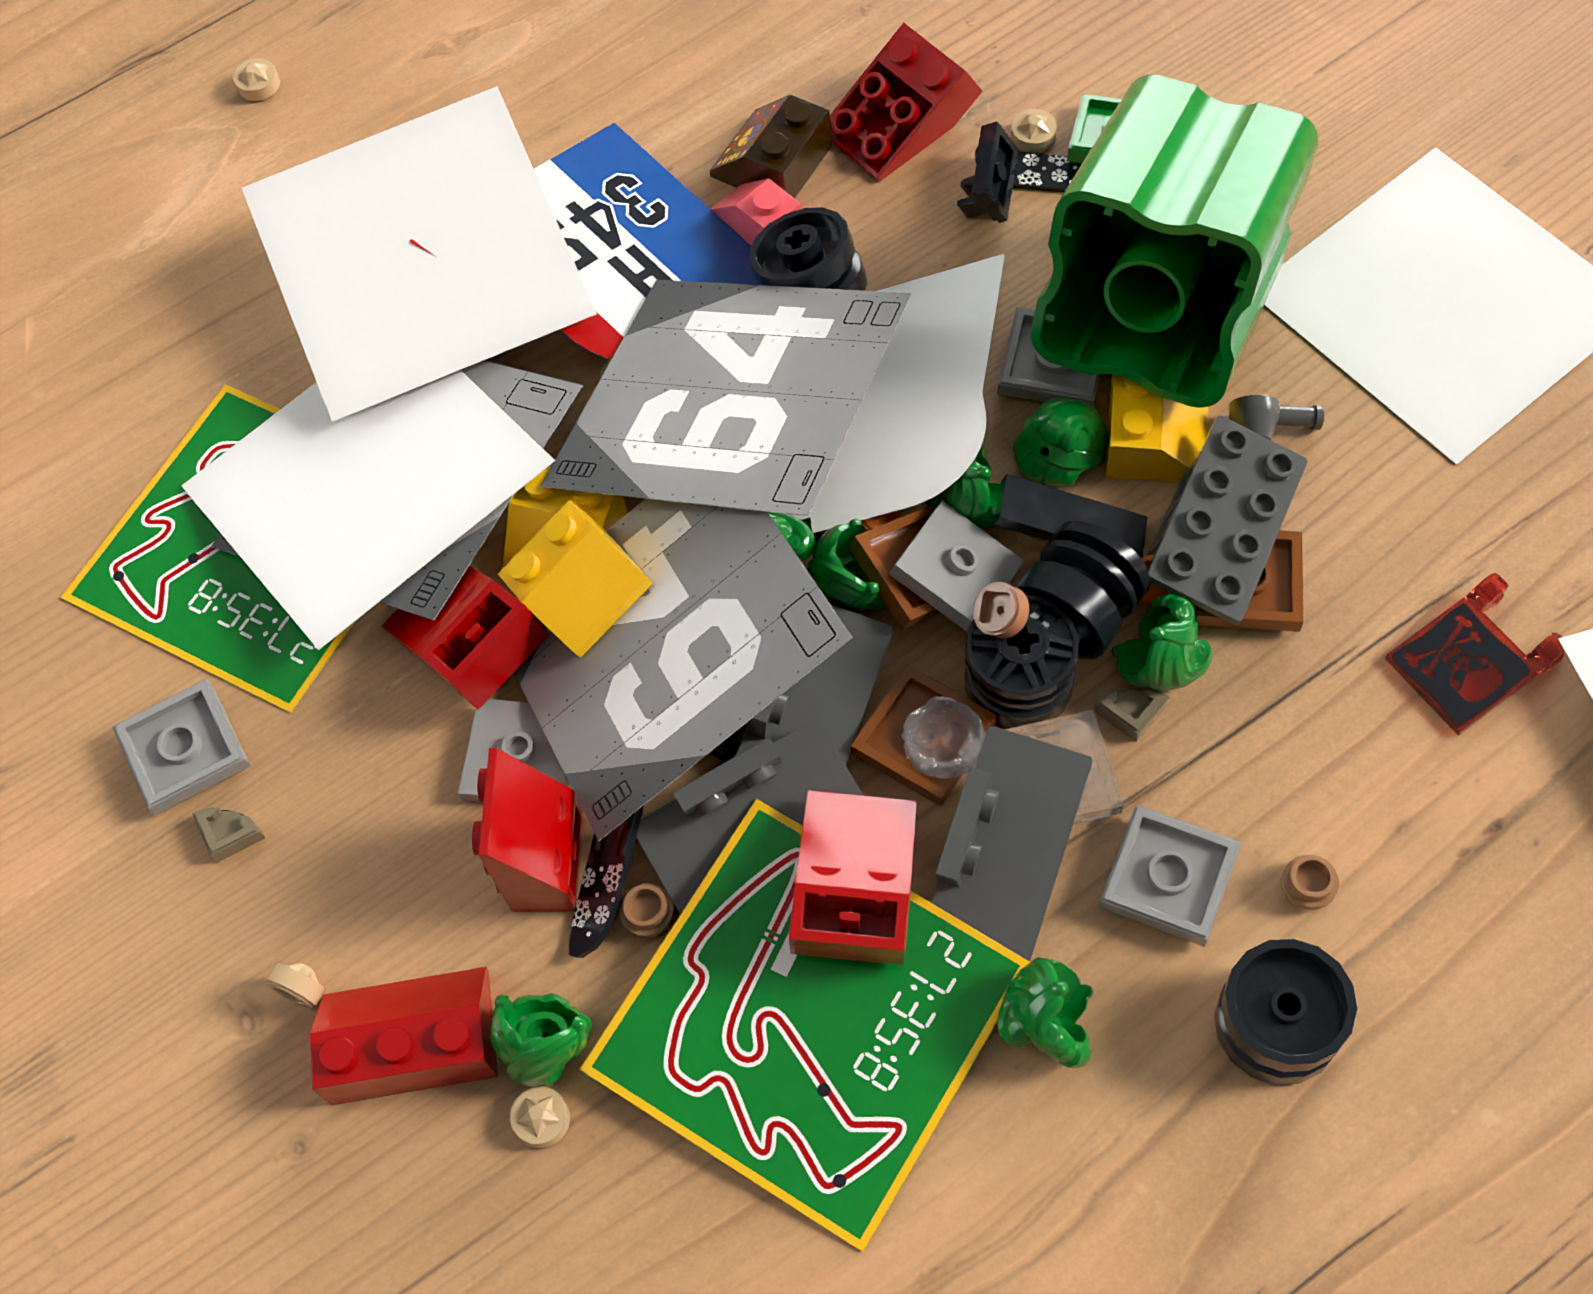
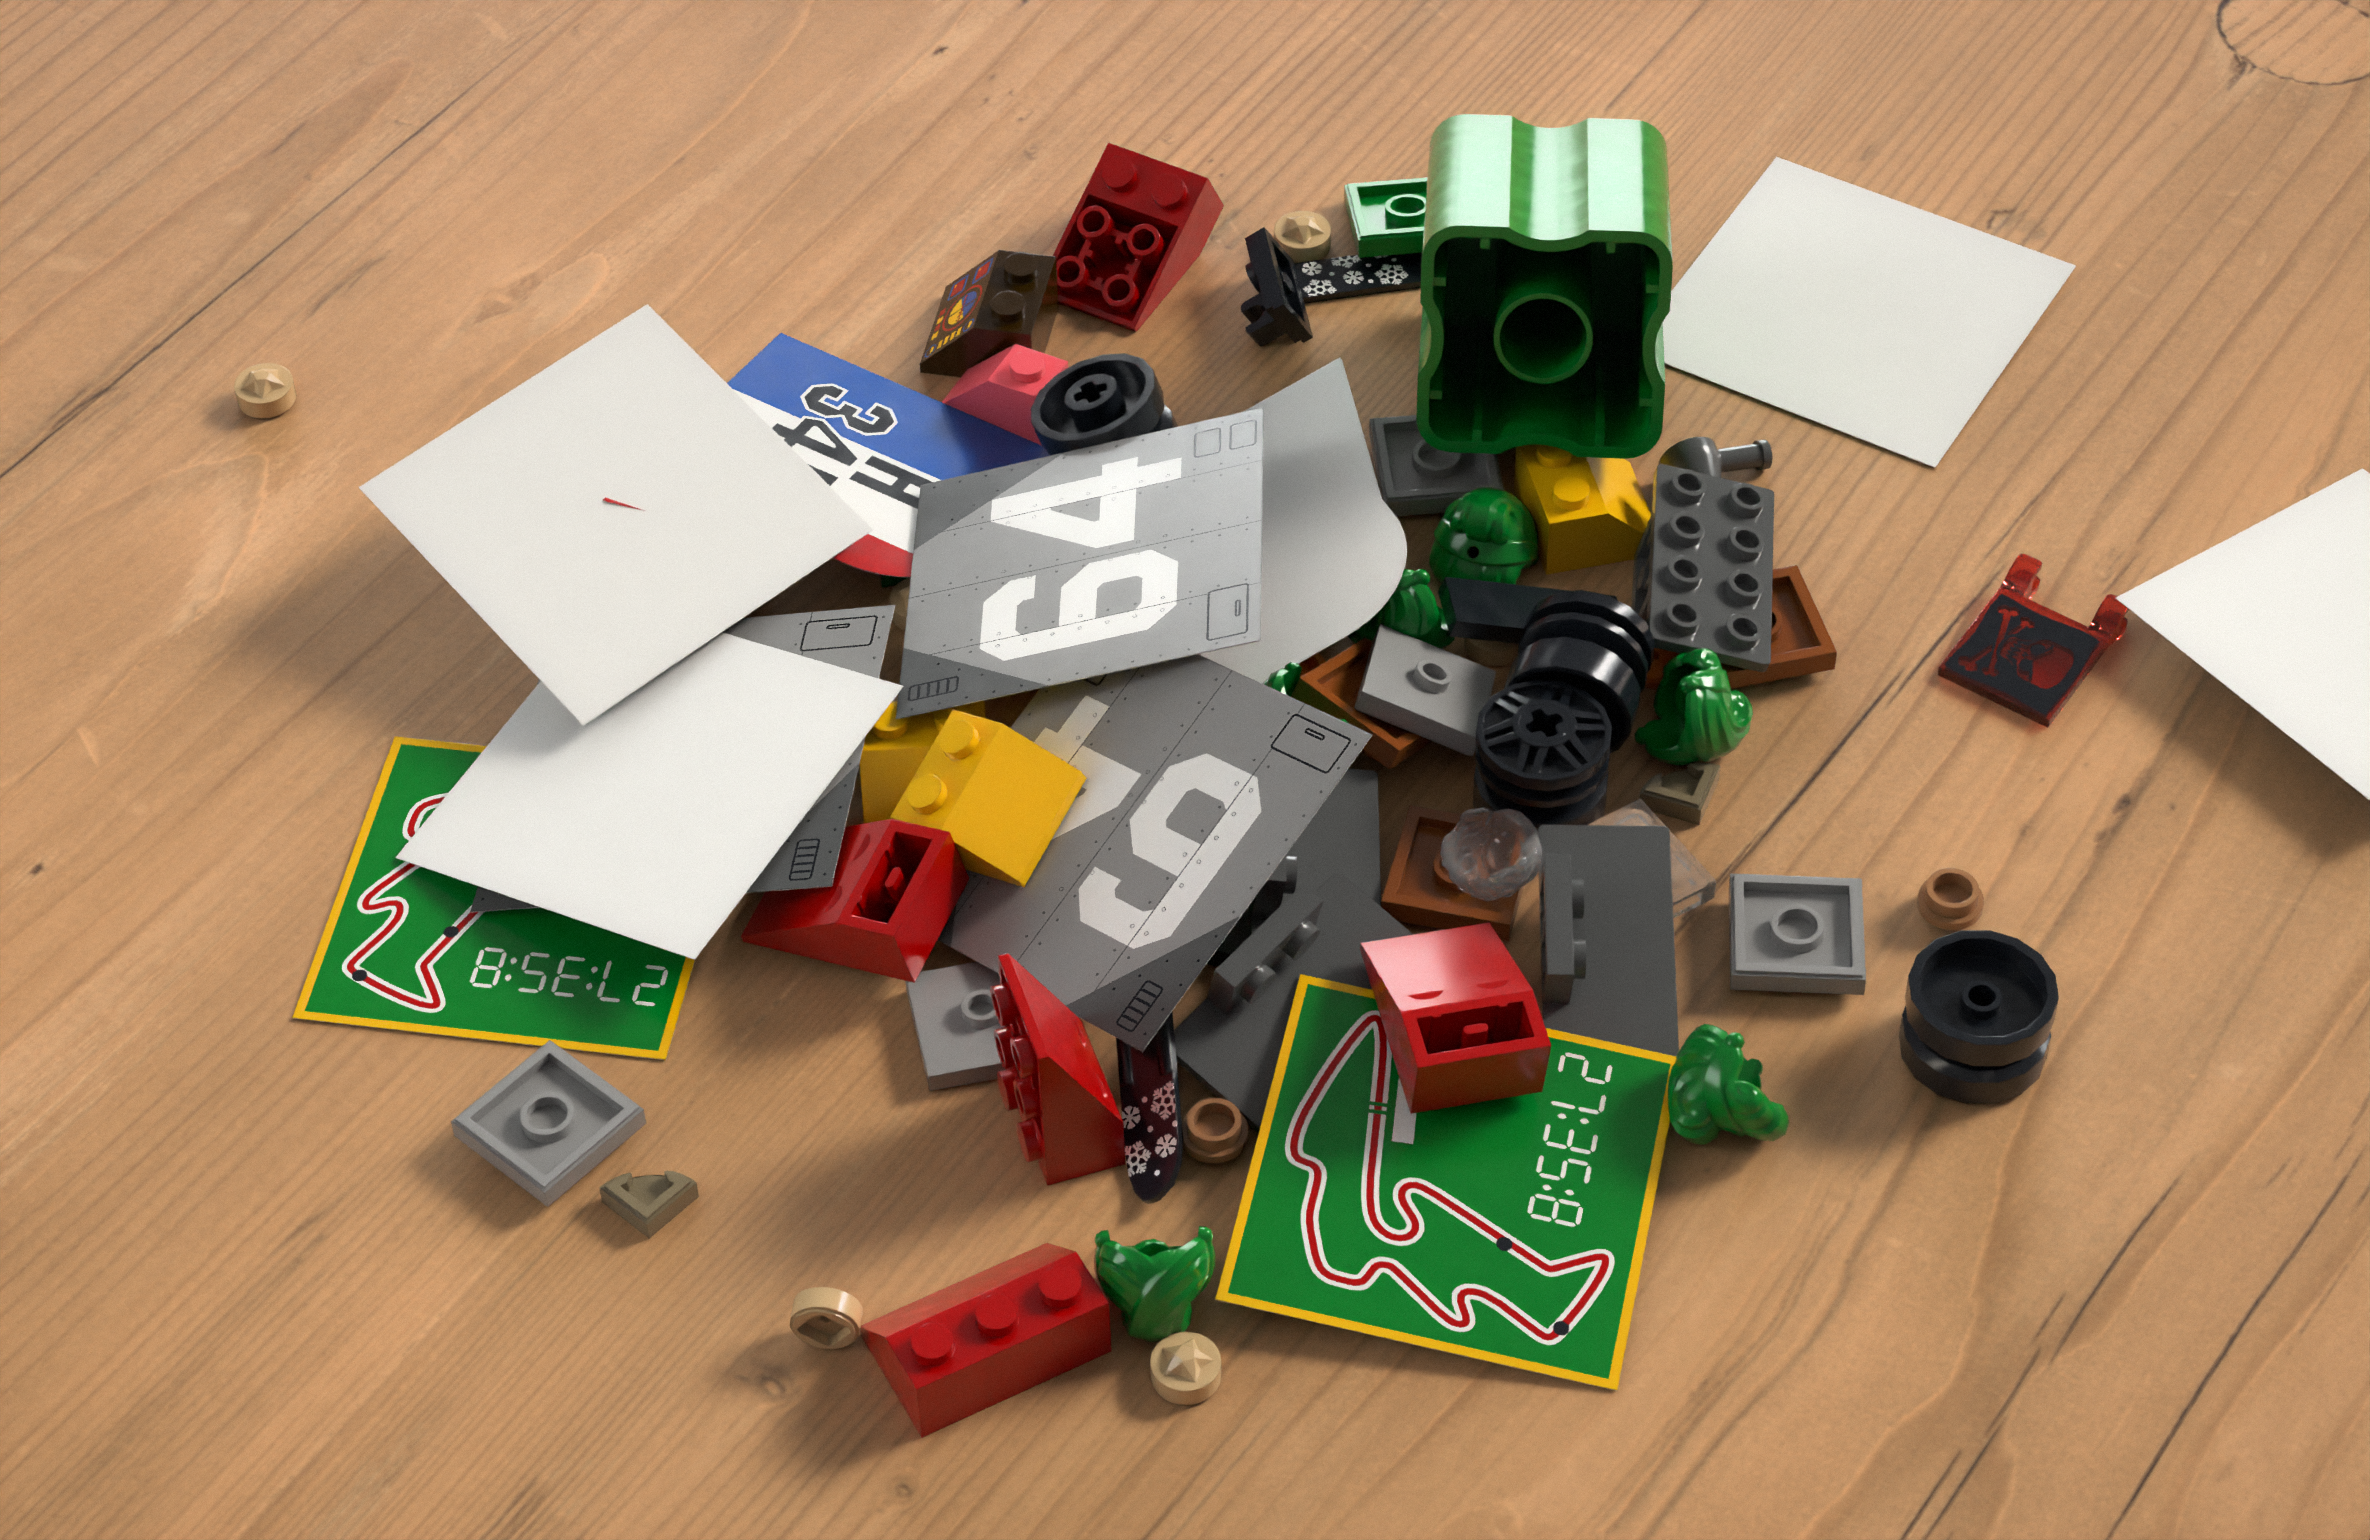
camera: 25 degrees left, 15 degrees down
nougat tile [973,582,1029,639] -> none

